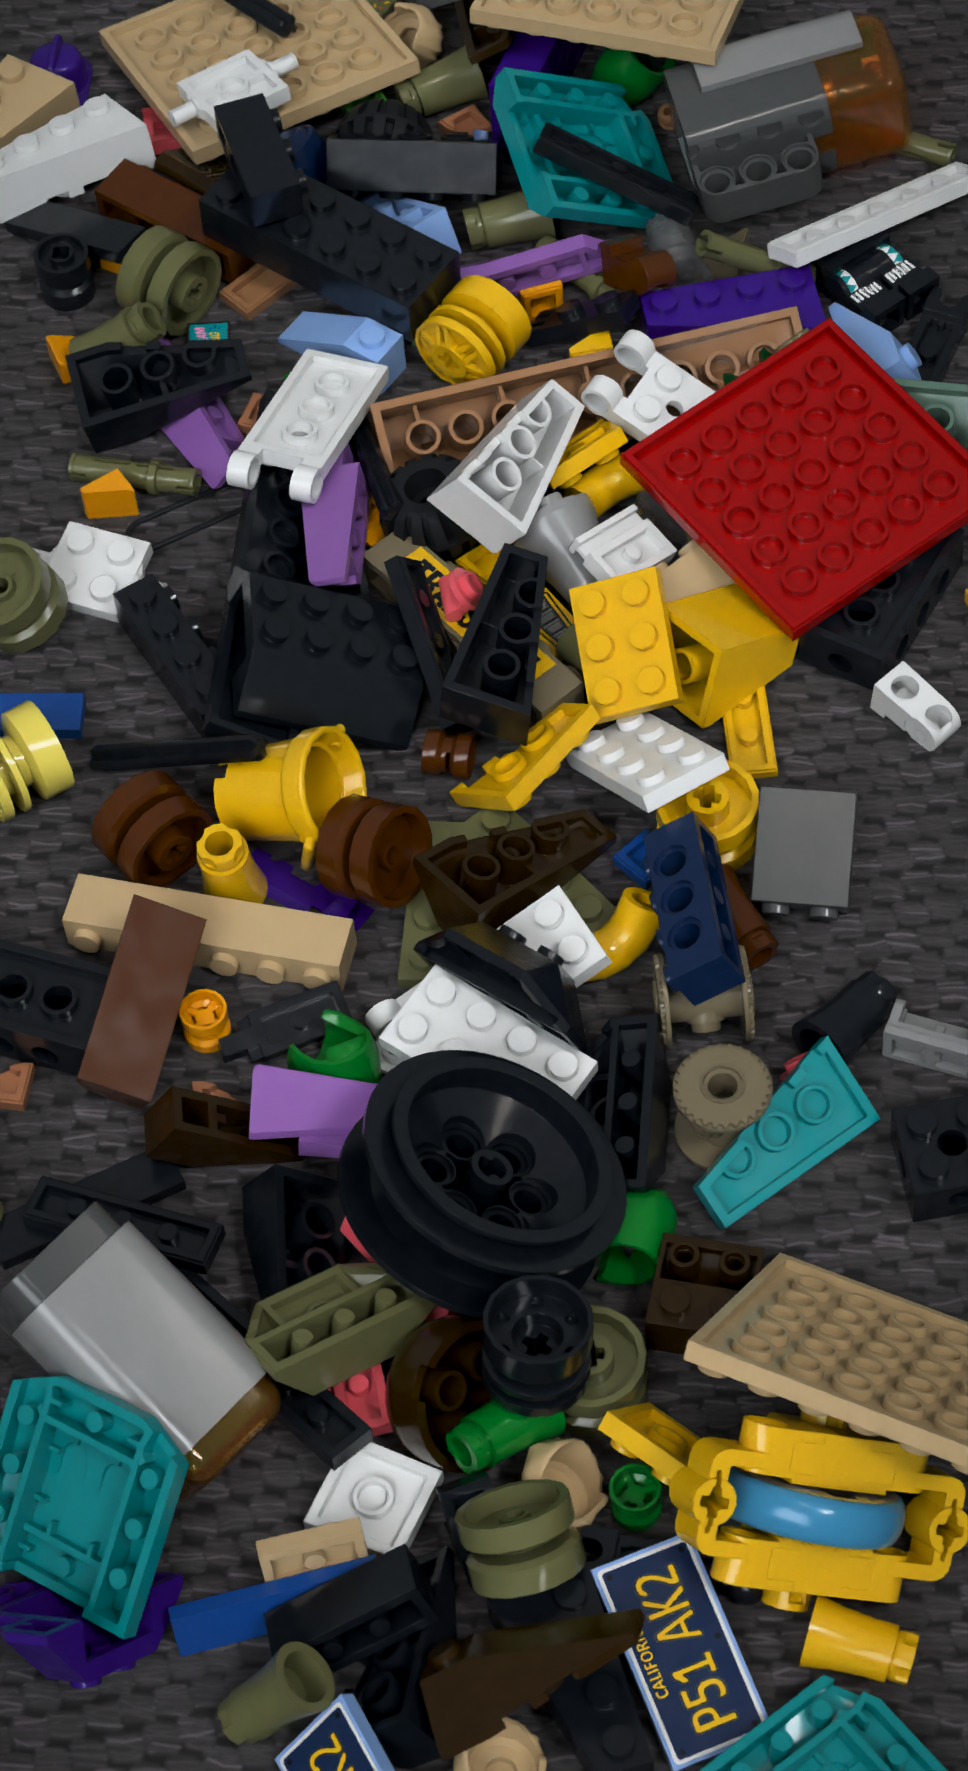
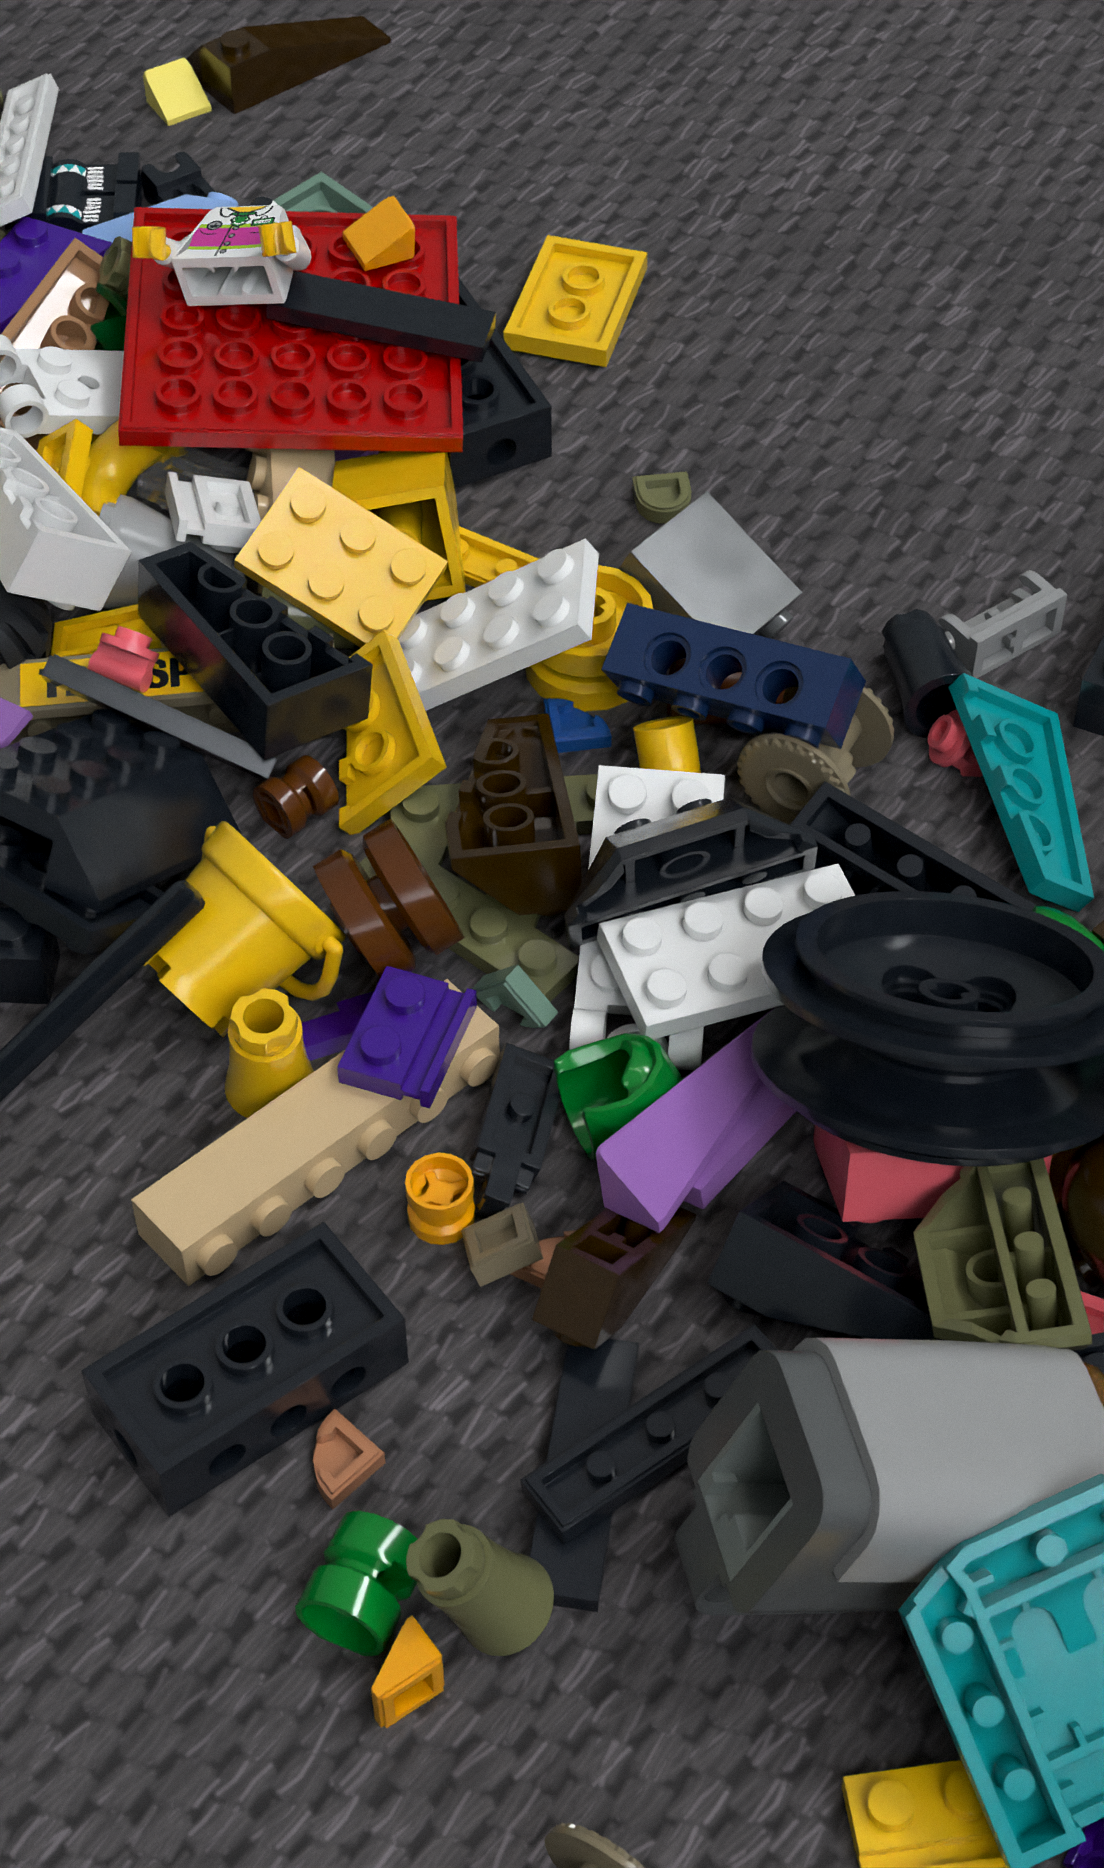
camera: 60 degrees left, 5 degrees down
reddish brown brick [76,894,207,1108] -> none
reddish brown wheel [91,770,213,888] -> none
dark tan hose [673,1044,773,1170] -> none
white leg [870,661,961,752] -> none
none -> white torso [132,197,312,306]
none -> black tile [266,271,496,363]
none -> dark purple plate [337,966,477,1109]
none -> light orange slope [342,196,415,271]
none -> dark tan tile [461,1202,544,1287]
none -> sand green tile [472,964,558,1028]
none -> olive tile [632,472,692,524]

